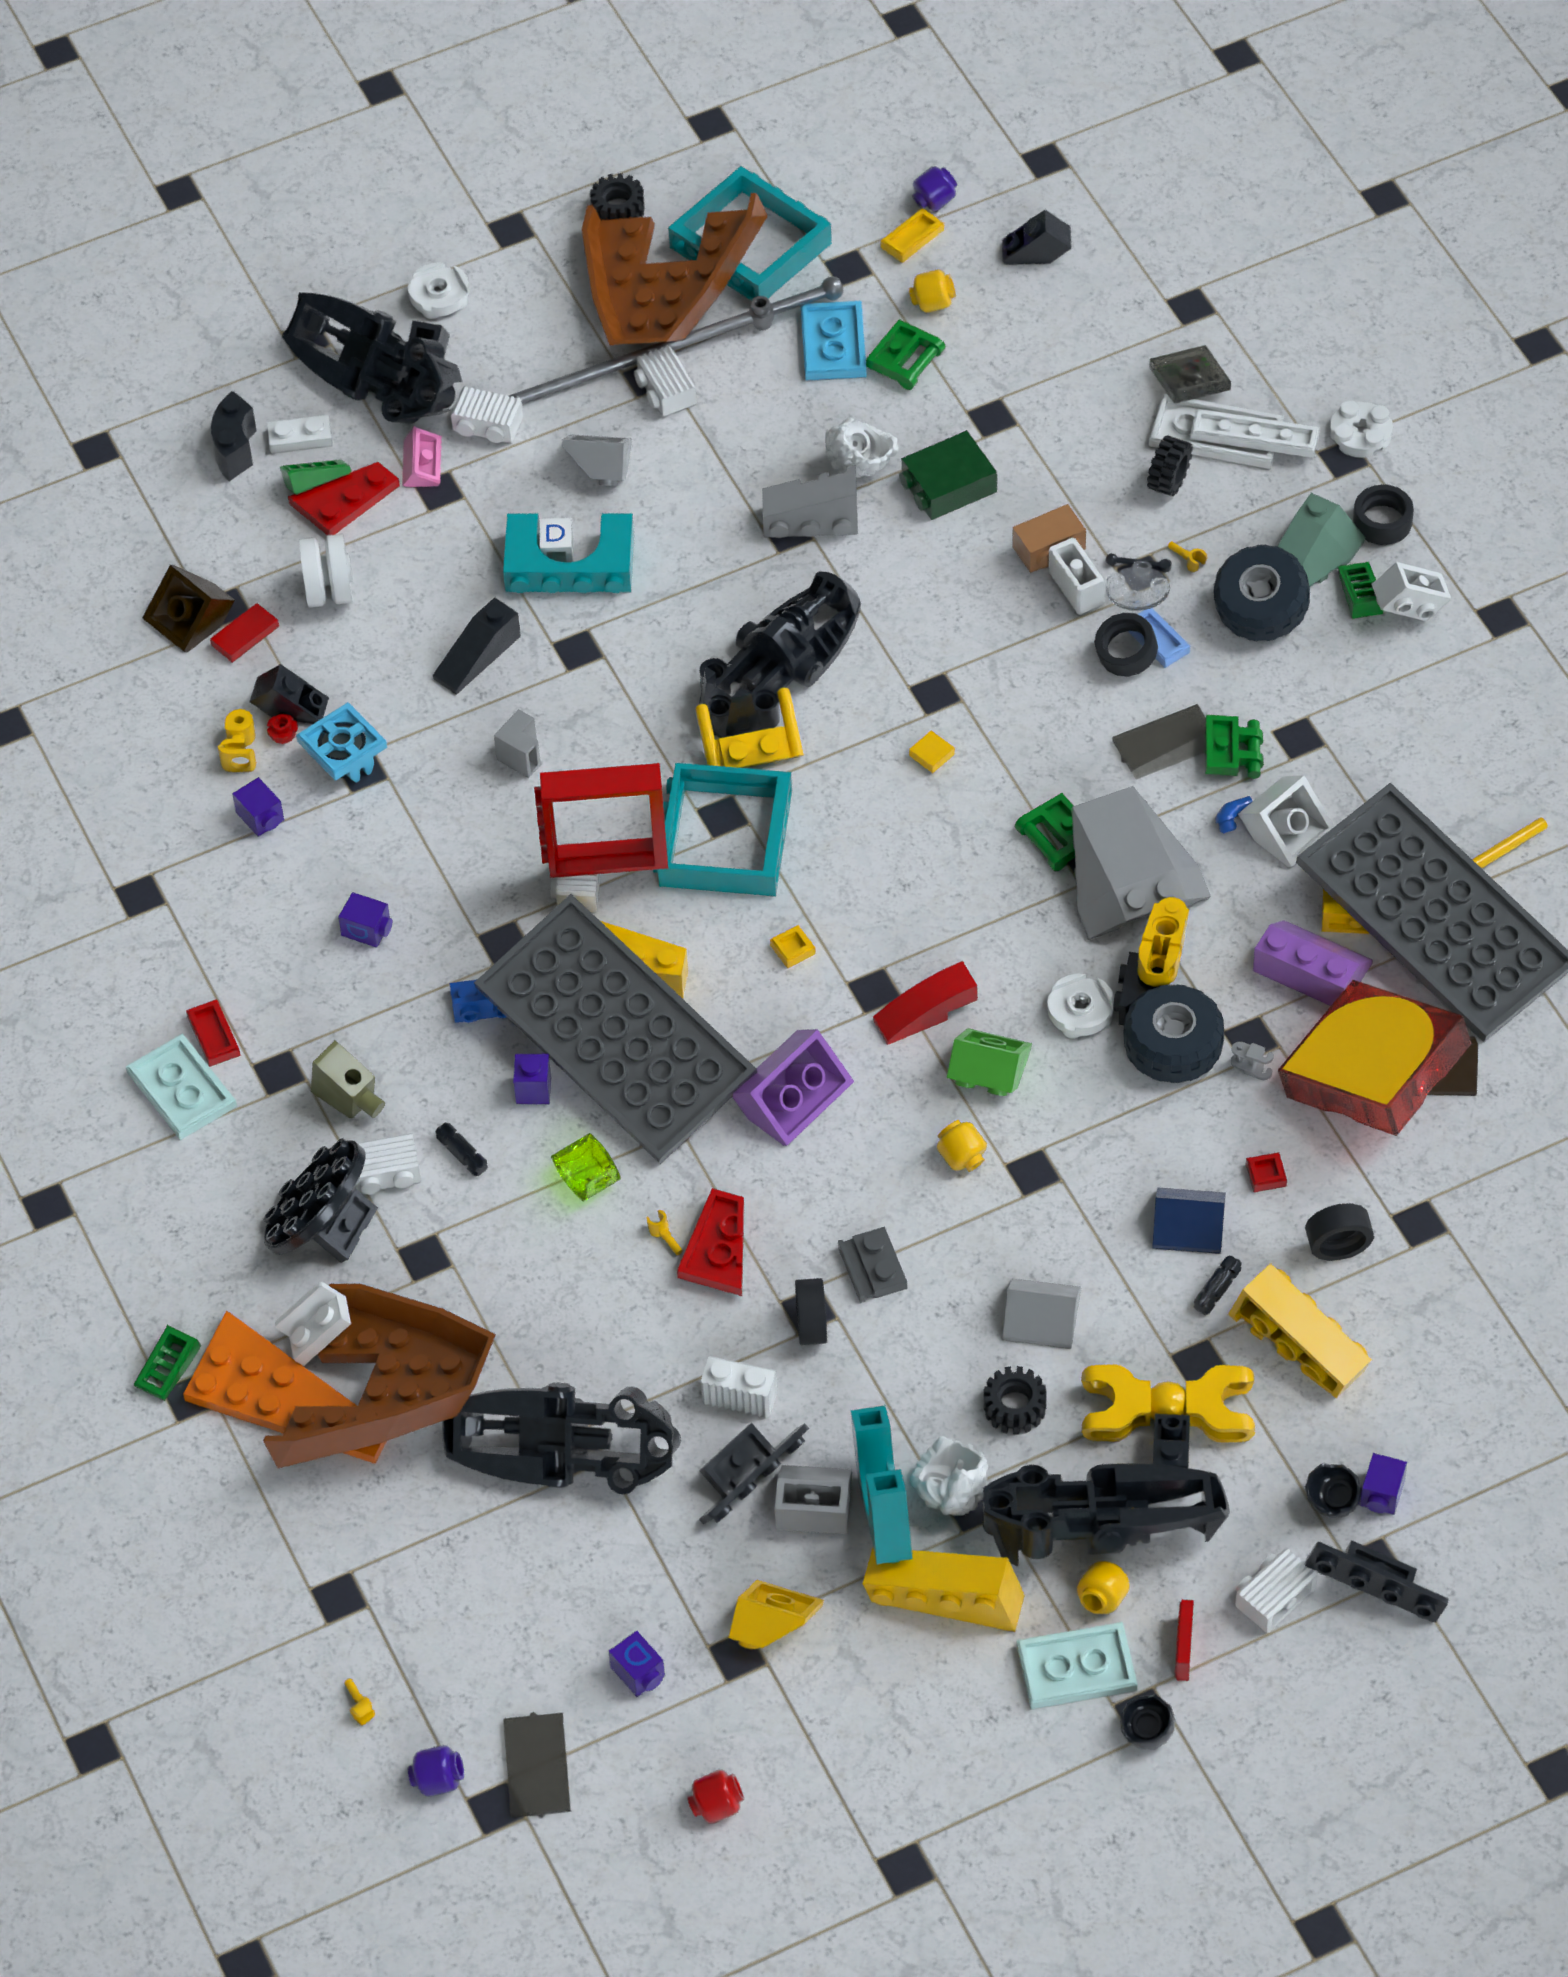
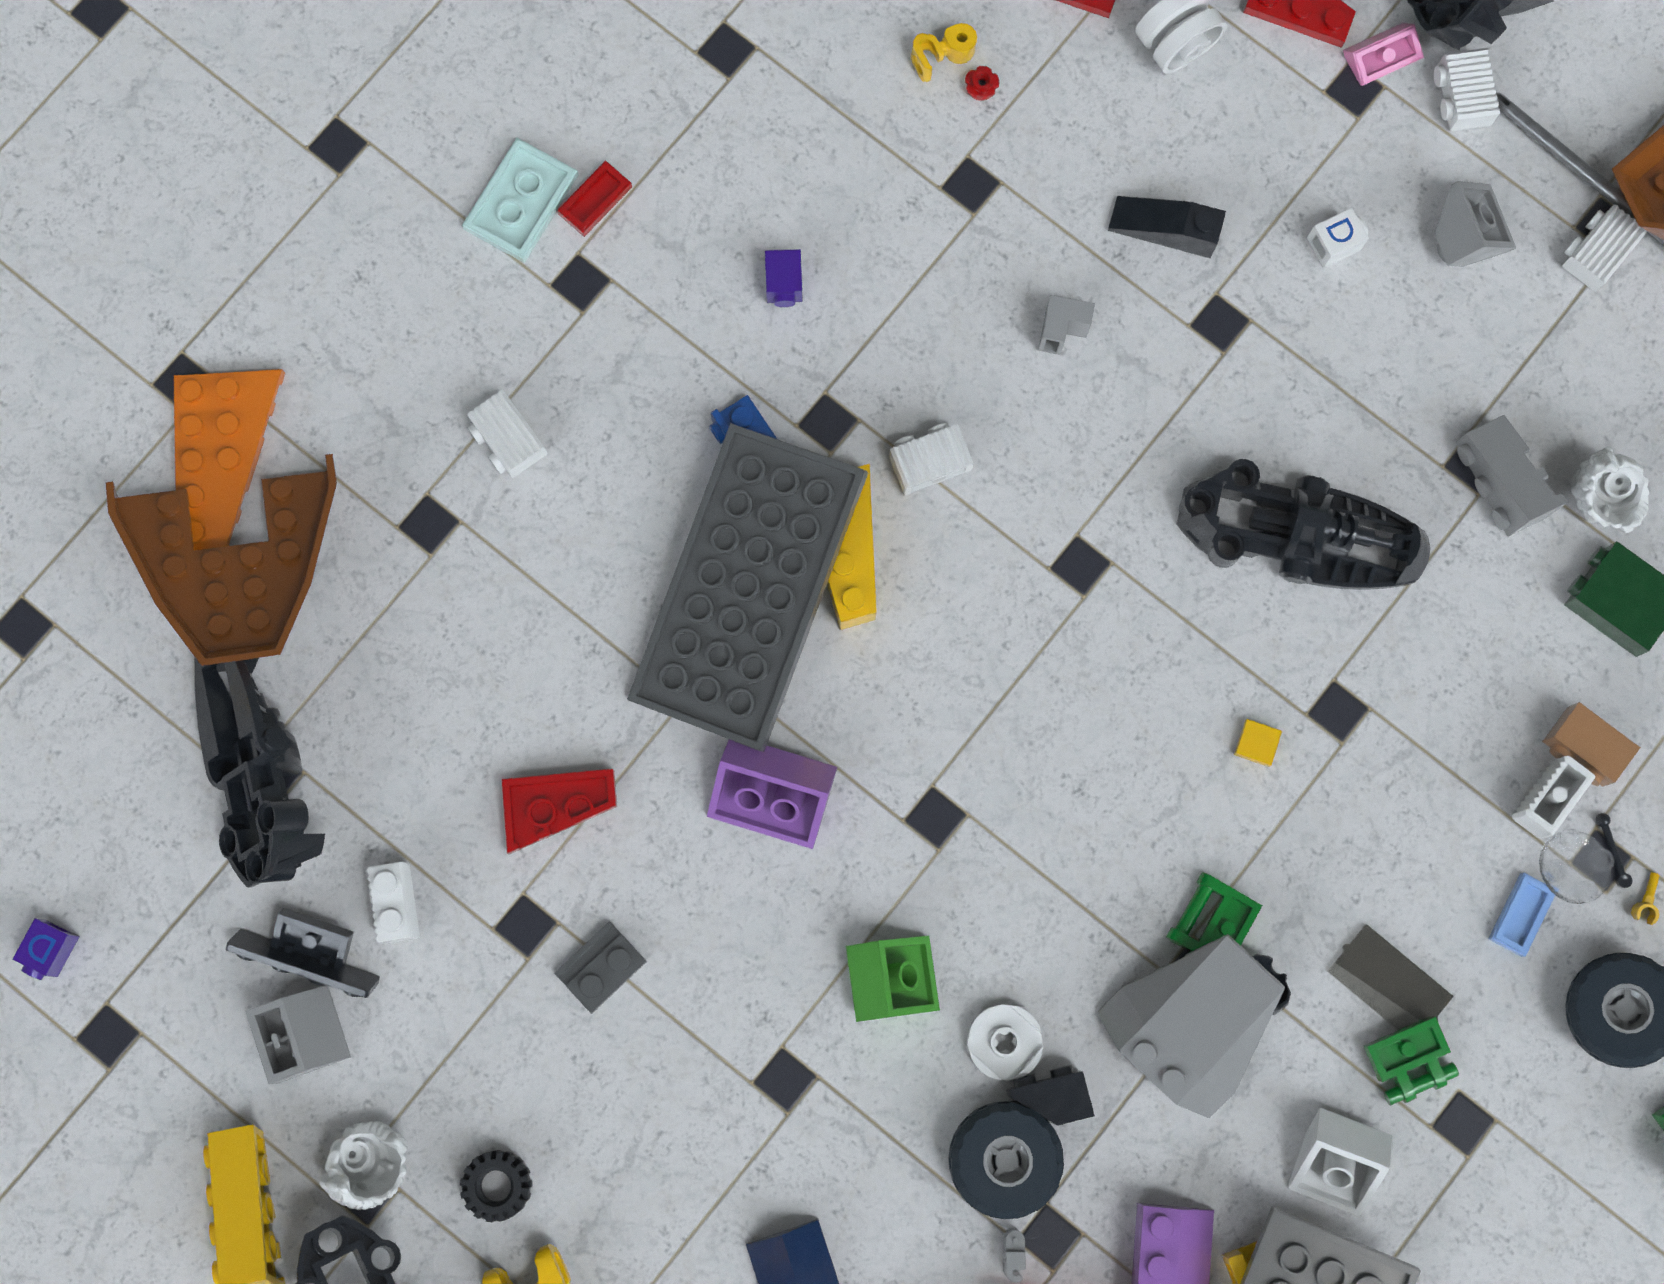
camera: 60 degrees right, 25 degrees up
green slope [133,1325,202,1401] -> none
dark purple brick [232,777,284,837] -> none
black slope [250,664,329,724] -> none
black bracket [263,1138,378,1263] -> none
white bracket [275,1282,351,1366] -> none
medium azure piece [296,702,387,783] -> none
olive torso [311,1040,385,1118] -> none
black axle [435,1122,488,1176] -> none
teal arch [503,513,634,593] -> none
dark purple brick [513,1054,551,1104] -> none
red window [534,763,668,878] -> none
clear neon green piece [551,1133,621,1202] -> none
yellow hand [646,1210,683,1256] -> none
teal window [653,763,792,896] -> none
yellow plate [695,687,804,768] -> none
yellow slope [729,1580,824,1649] -> none
yellow tile [770,925,816,969] -> none
black tyre [795,1278,827,1345] -> none
teal arch [850,1405,913,1564] -> none
red slope [873,961,978,1045] -> none
yellow head [937,1120,987,1172] -> none
light grey slope [1003,1278,1081,1349] -> none
black tyre [1094,612,1158,677] -> none
yellow piece [1138,897,1189,987] -> none
blue arm [1215,796,1253,834] -> none

